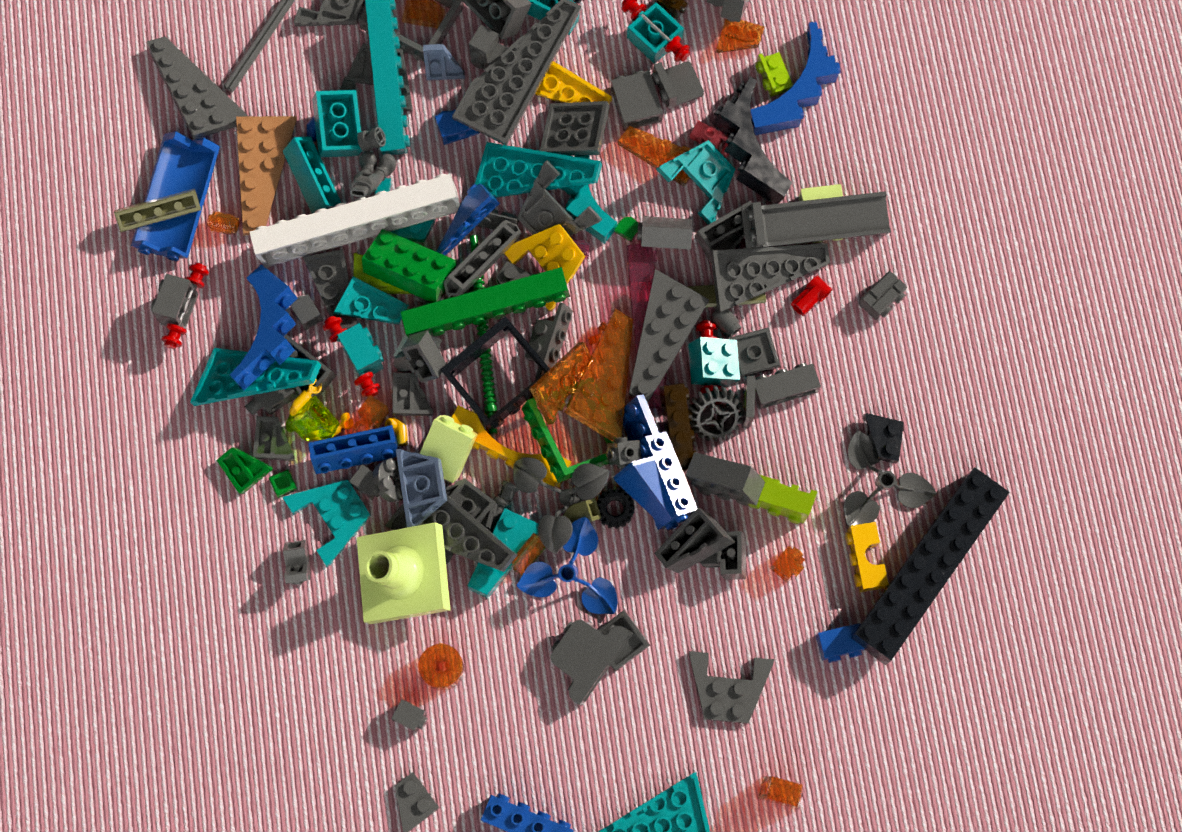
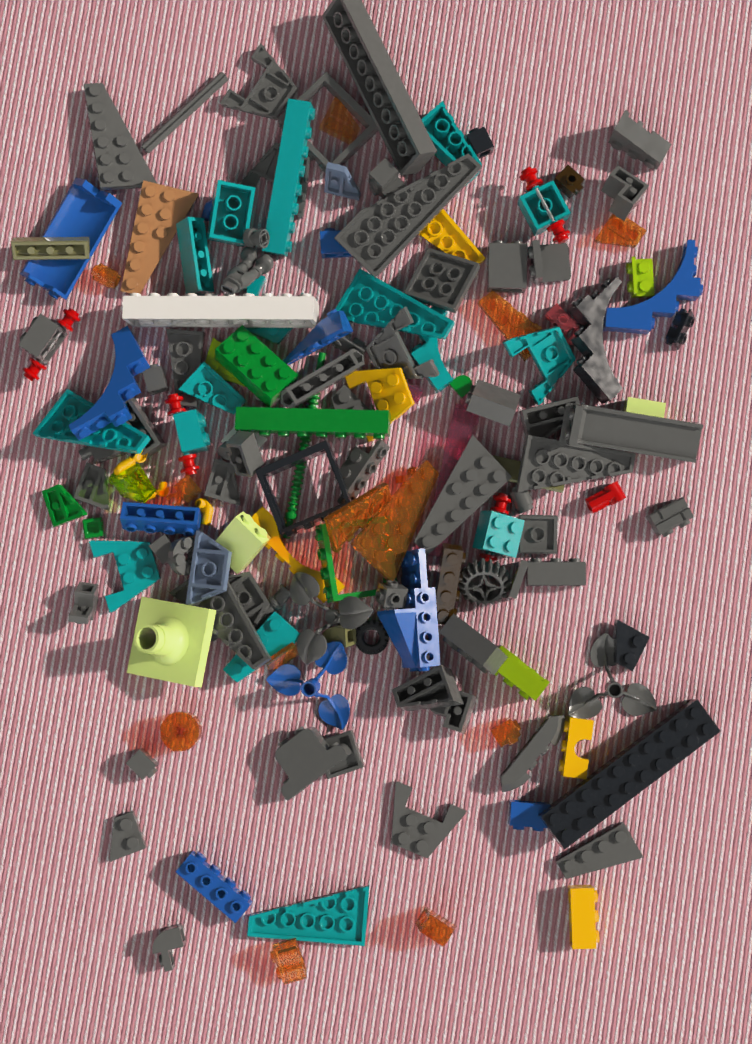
camera: 25 degrees right, 10 degrees up
none -> dark grey brick [500,715,565,792]
none -> dark grey wing [555,822,644,879]
none -> yellow brick [568,885,599,949]
none -> black hinge [665,308,695,350]

